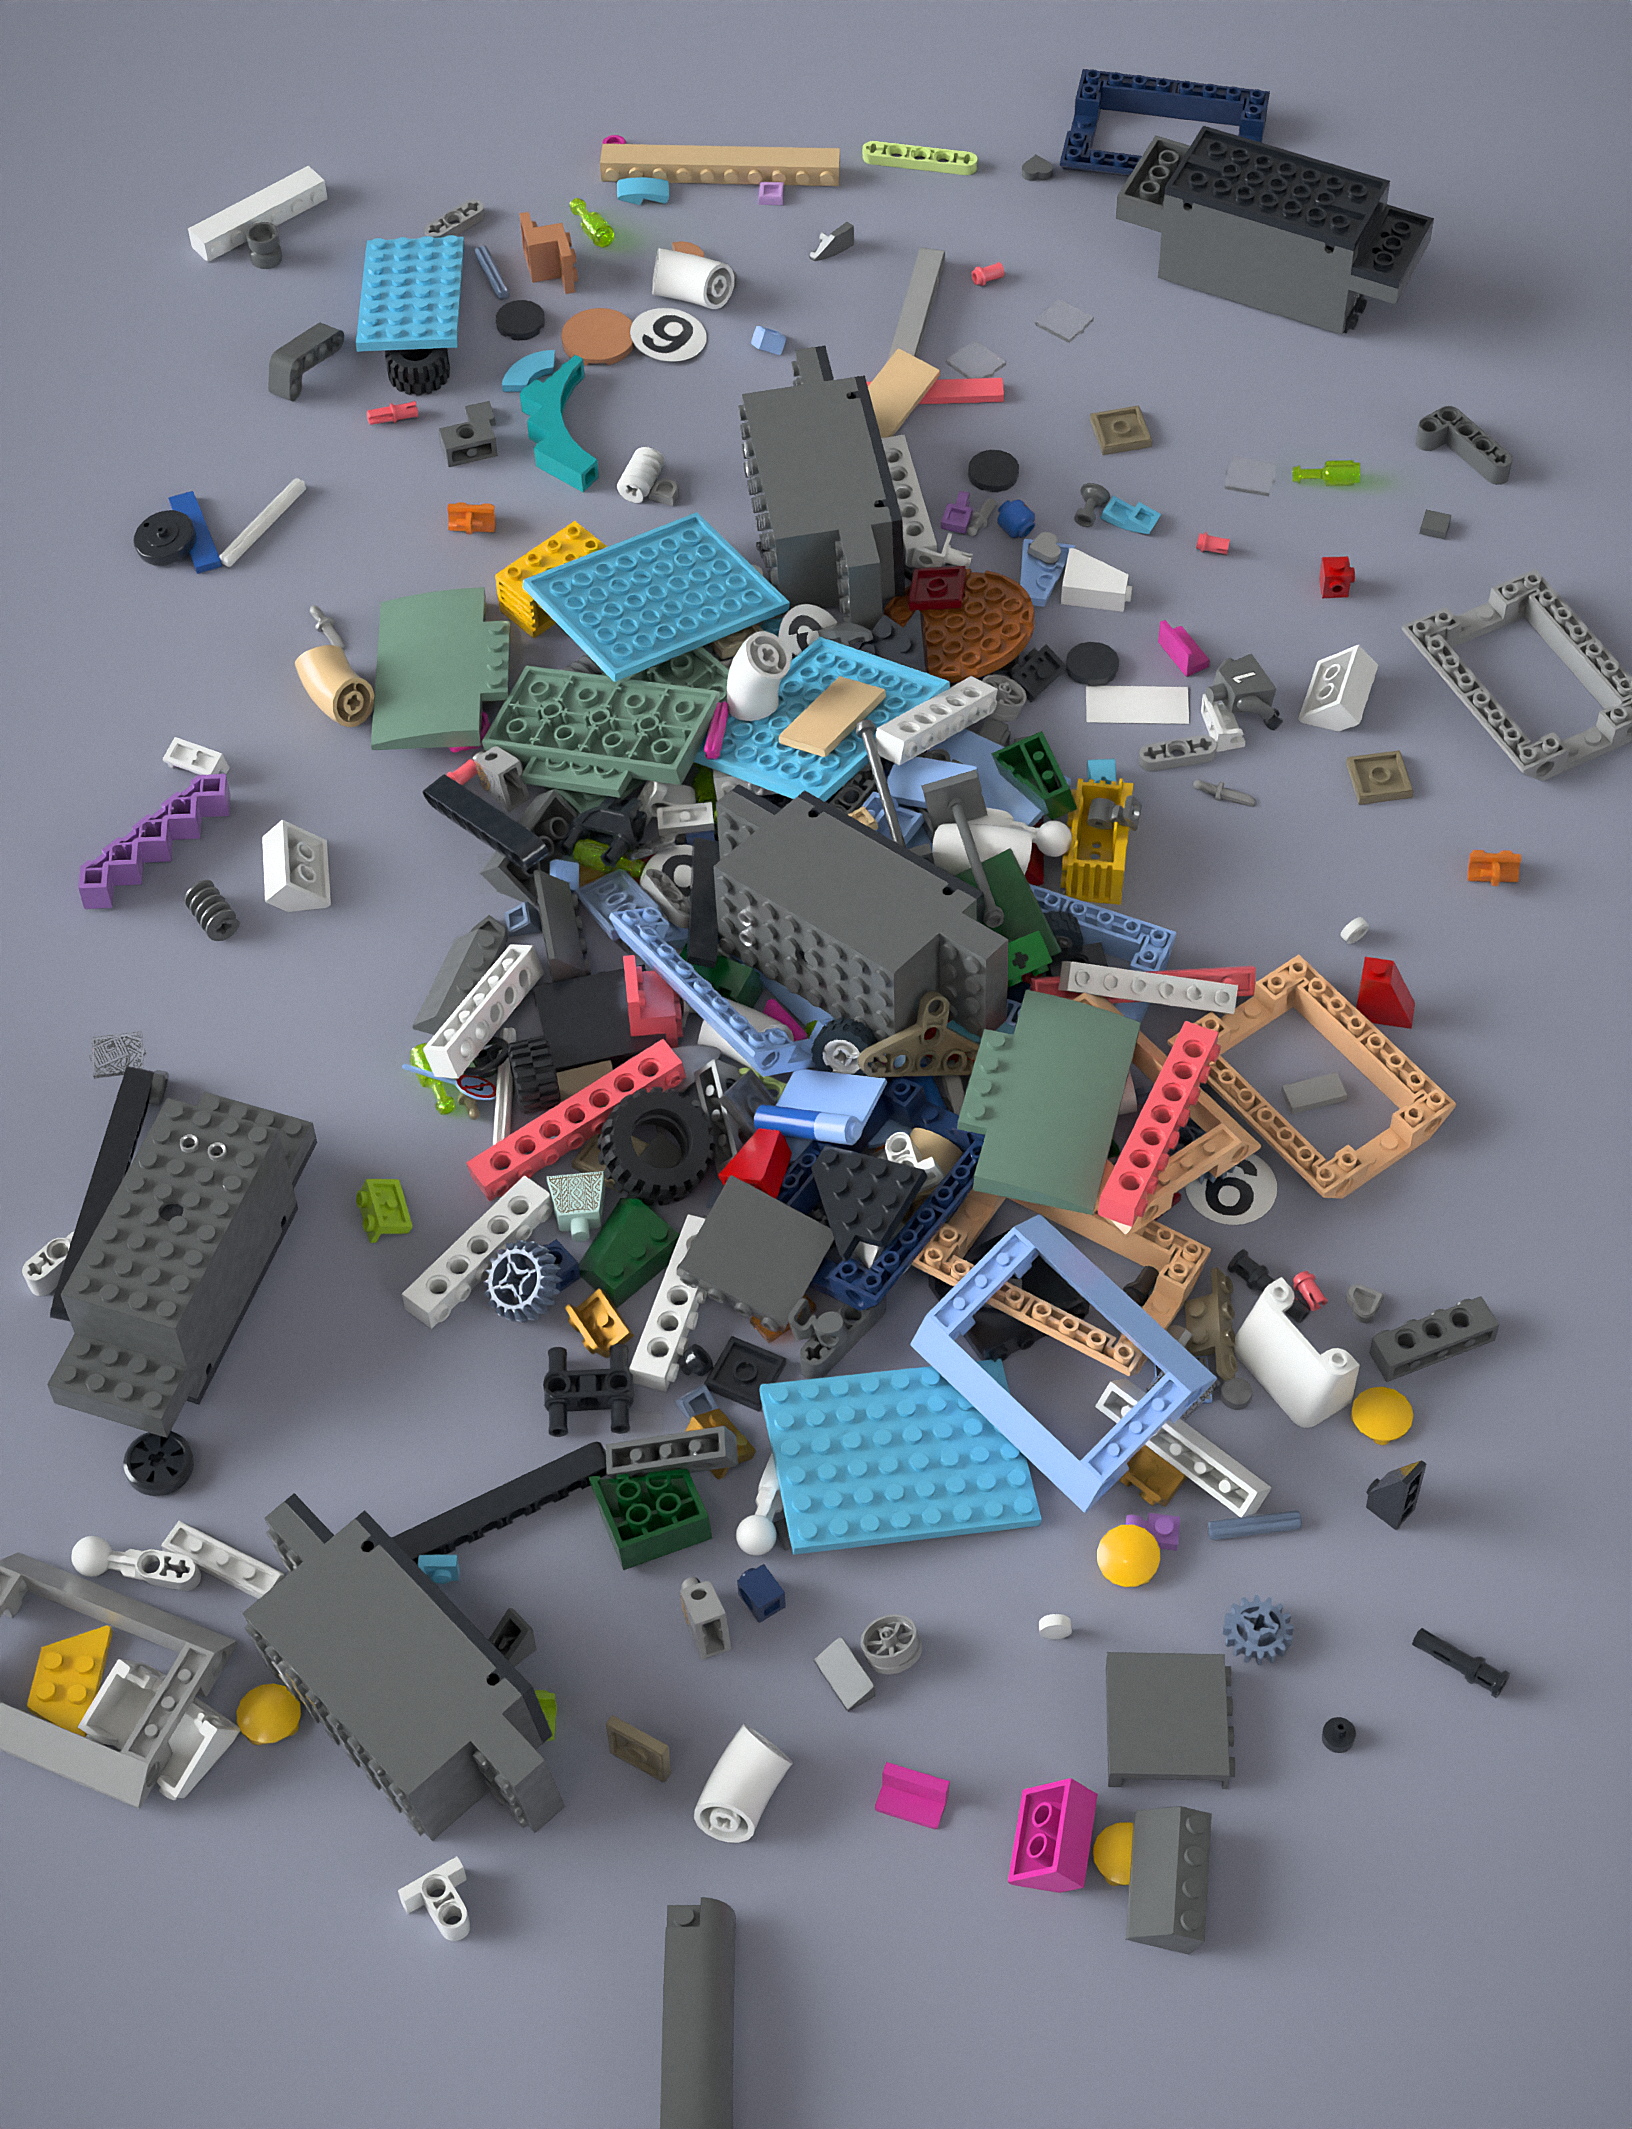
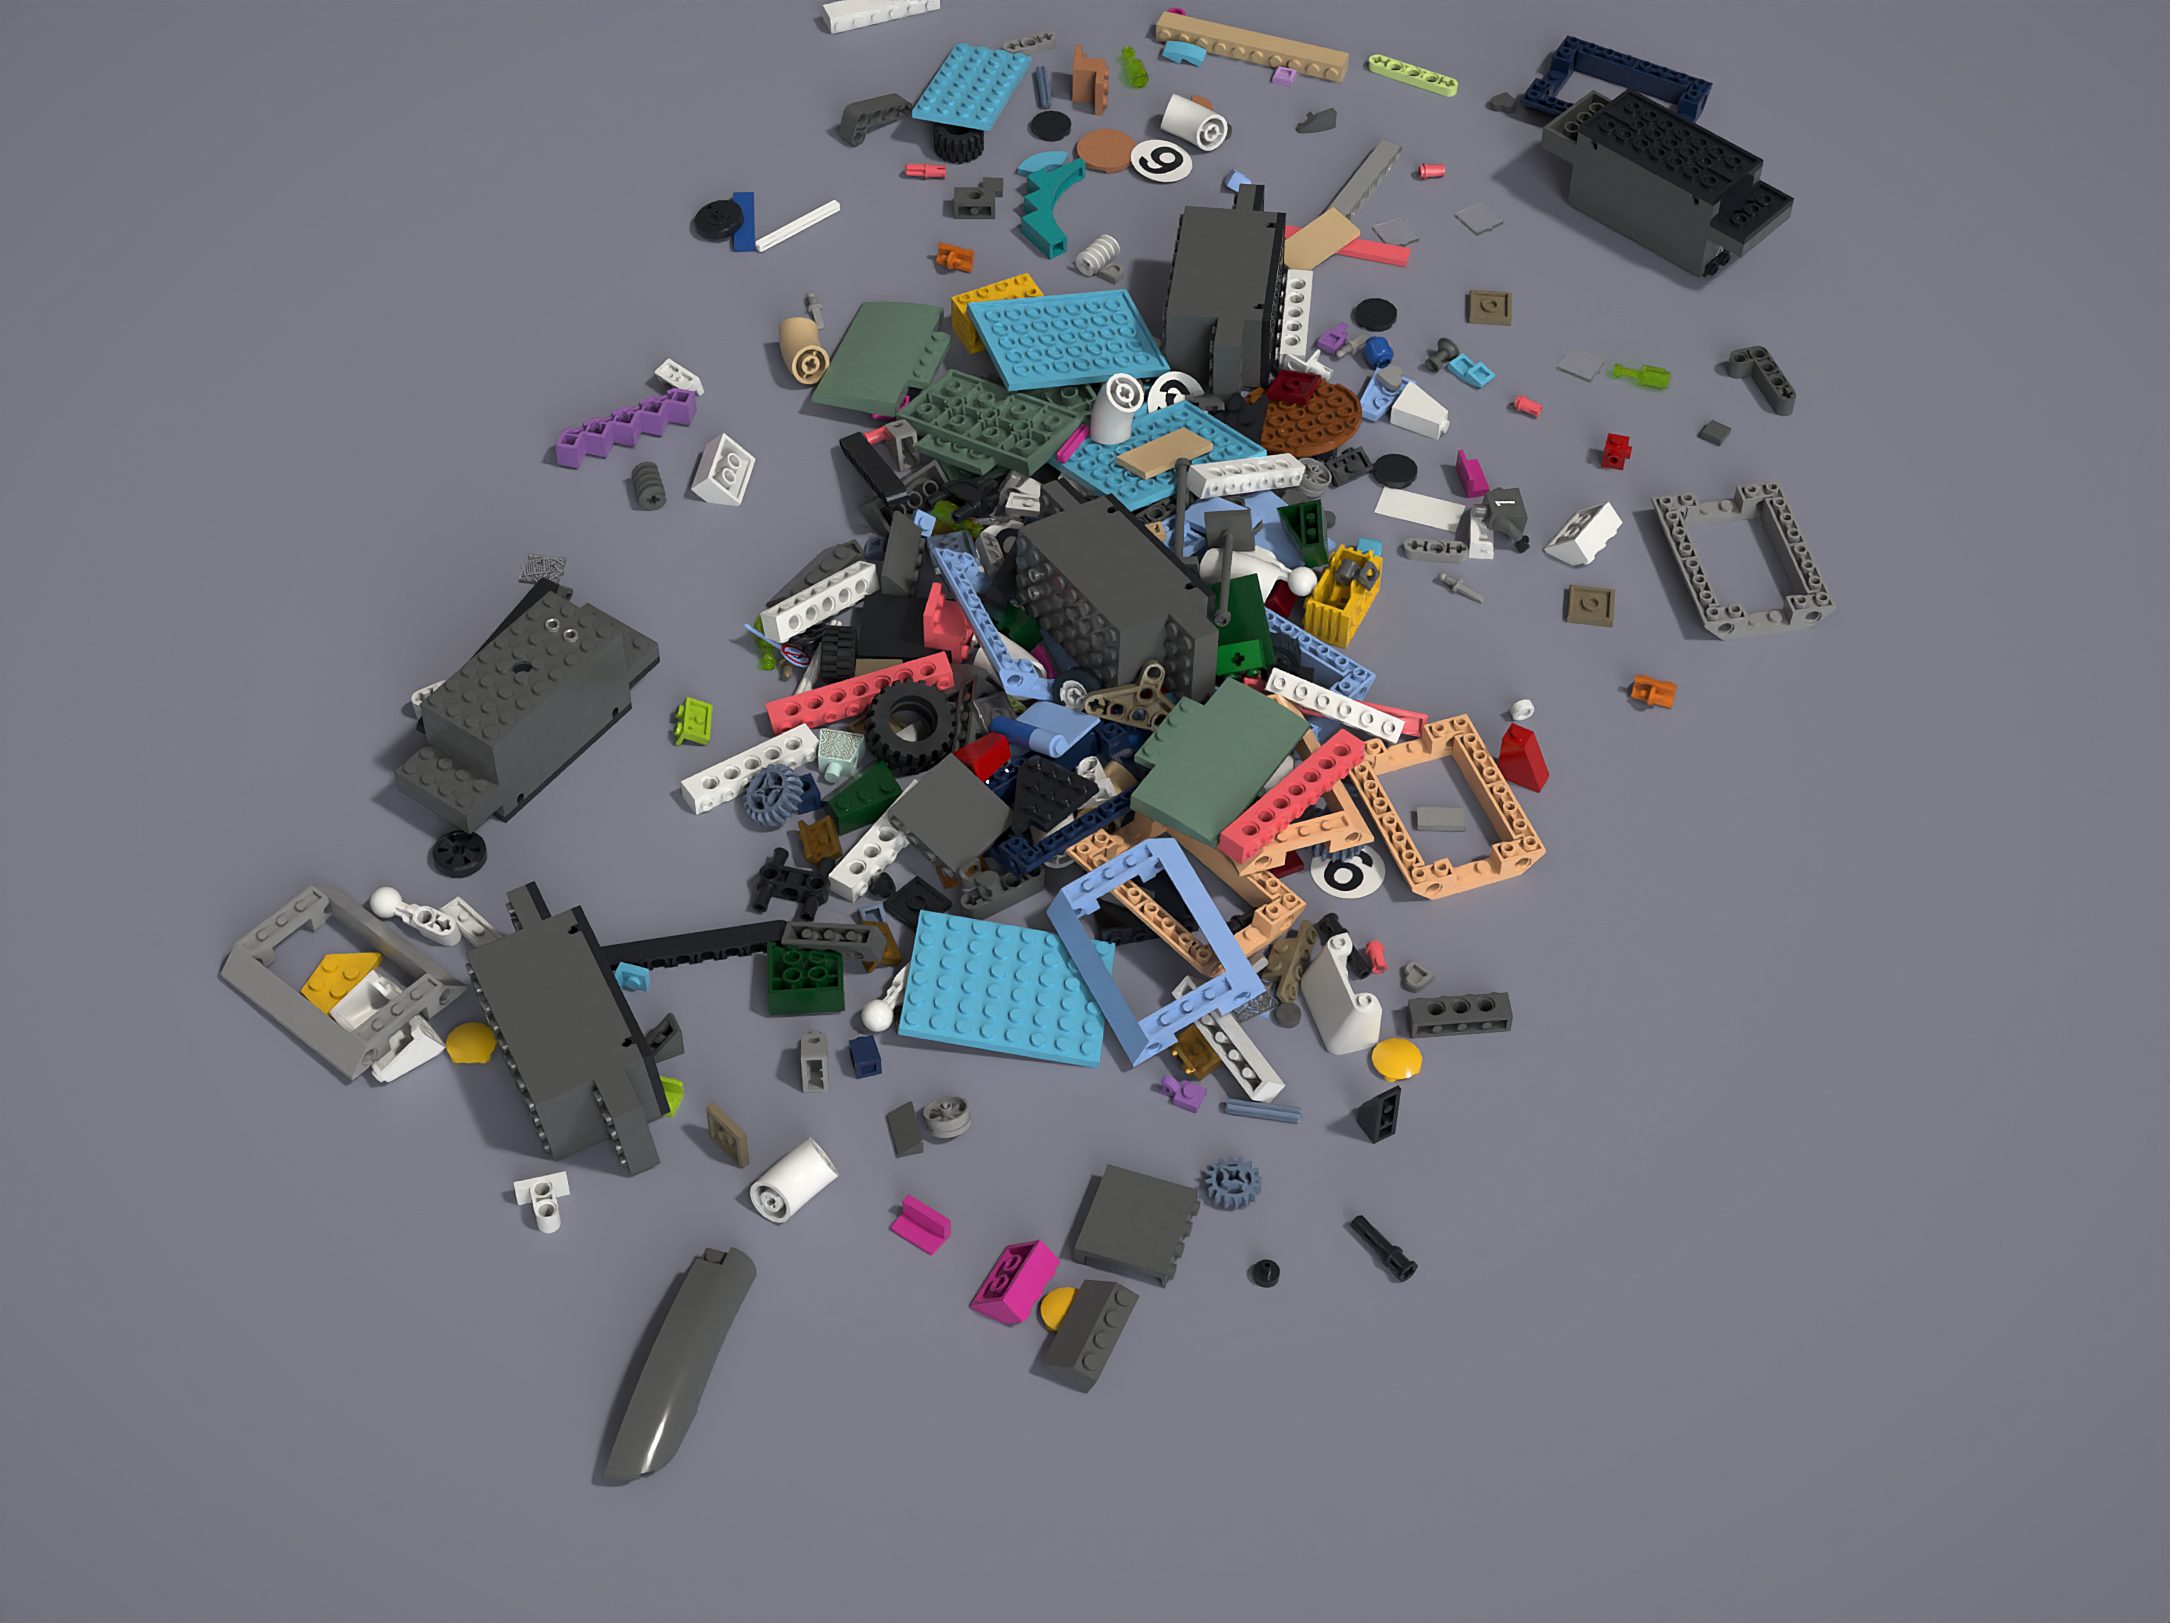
camera: 15 degrees right, 5 degrees down
dark grey wheel [246,222,283,269] -> none
white tile [1039,1614,1072,1639] -> none
yellow dish [1097,1524,1160,1587] -> none

